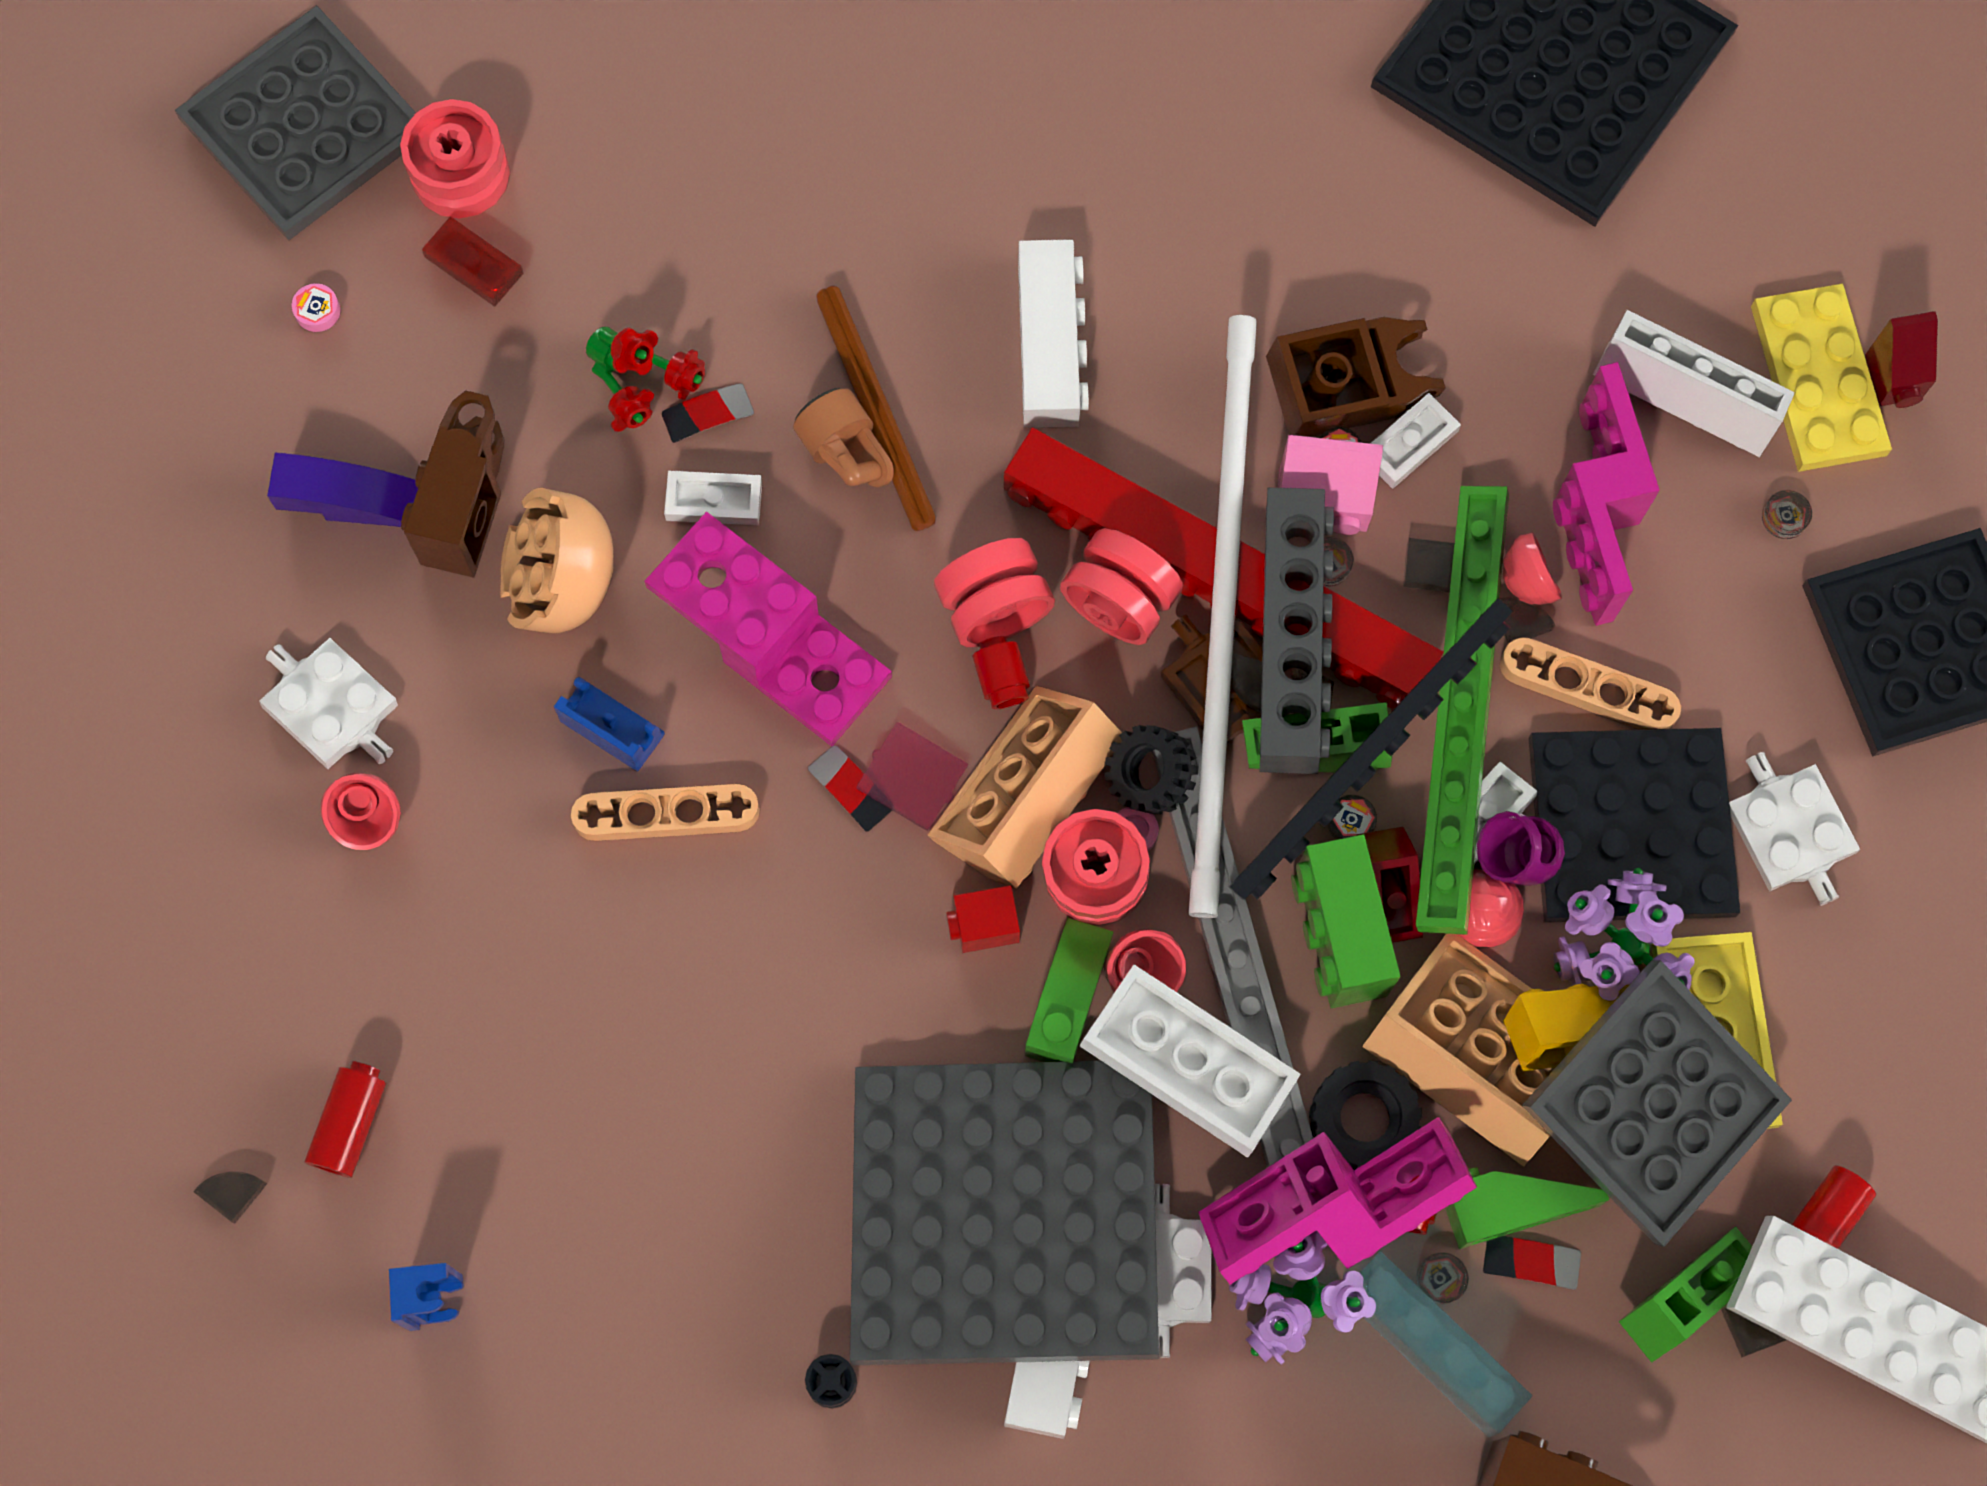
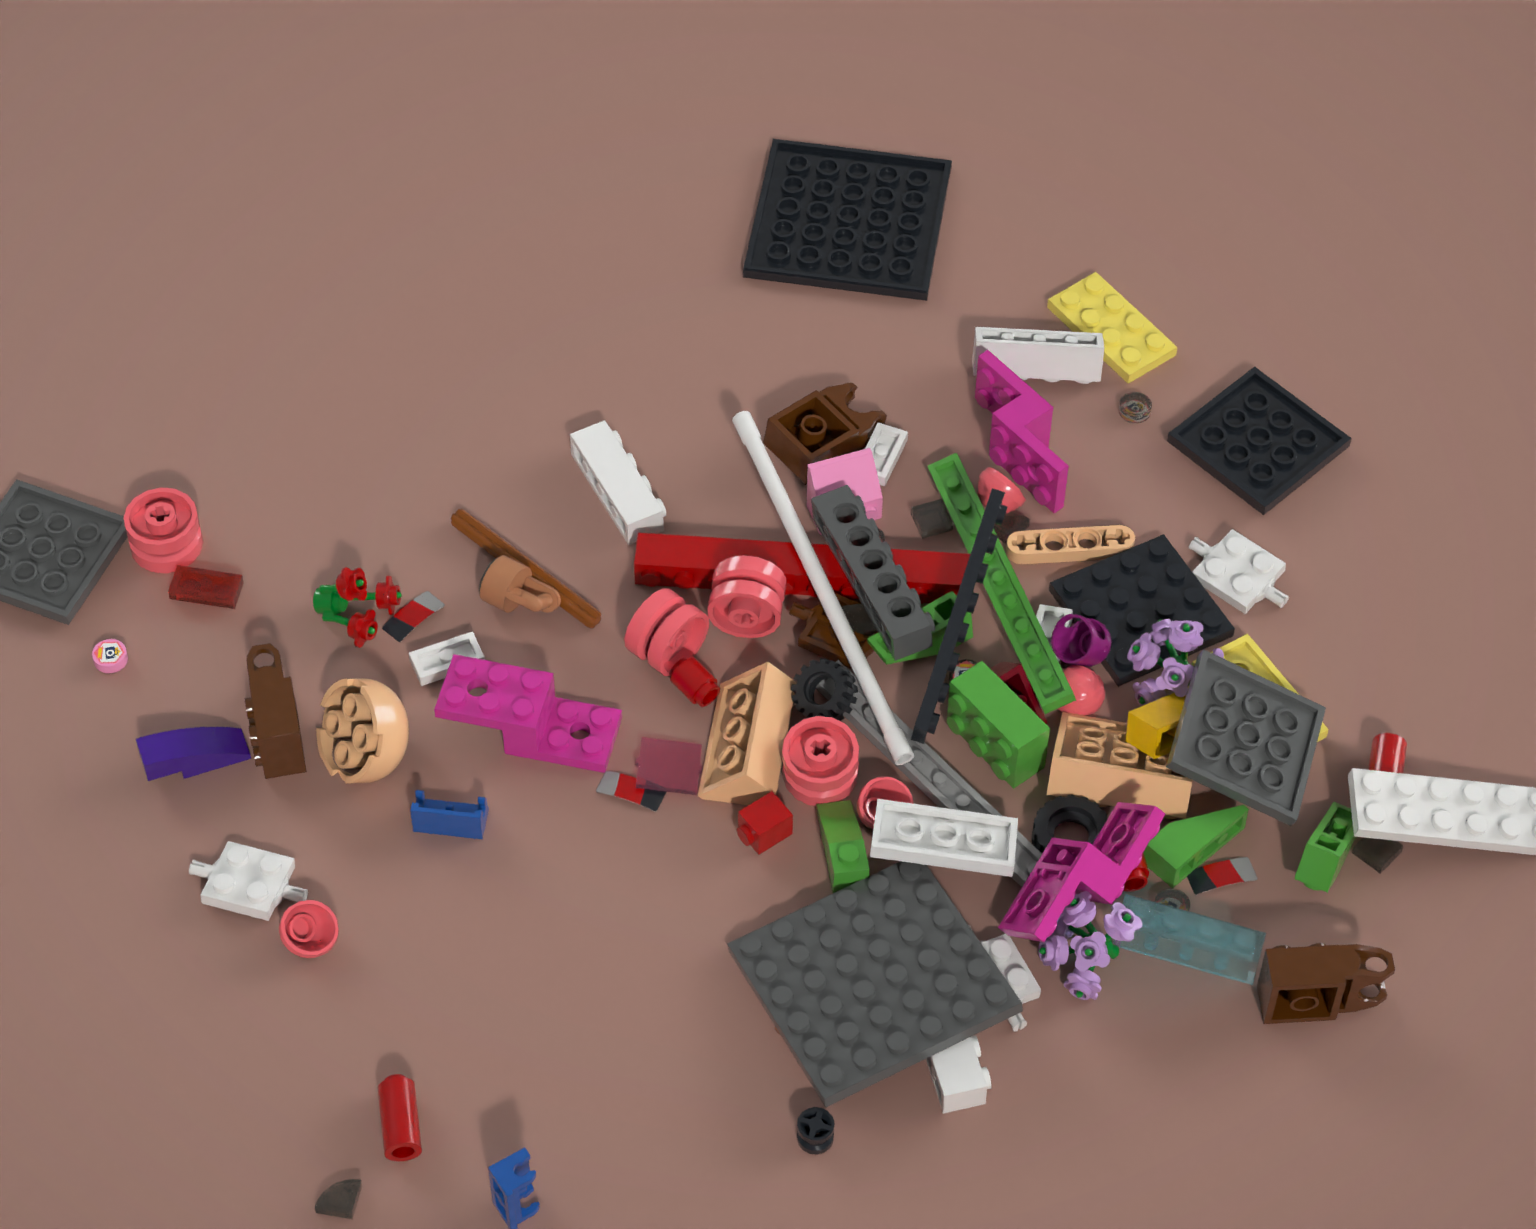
camera: 25 degrees left, 20 degrees down
light nougat beam [571,784,760,841] -> none
dark red slope [1865,311,1938,408] -> none

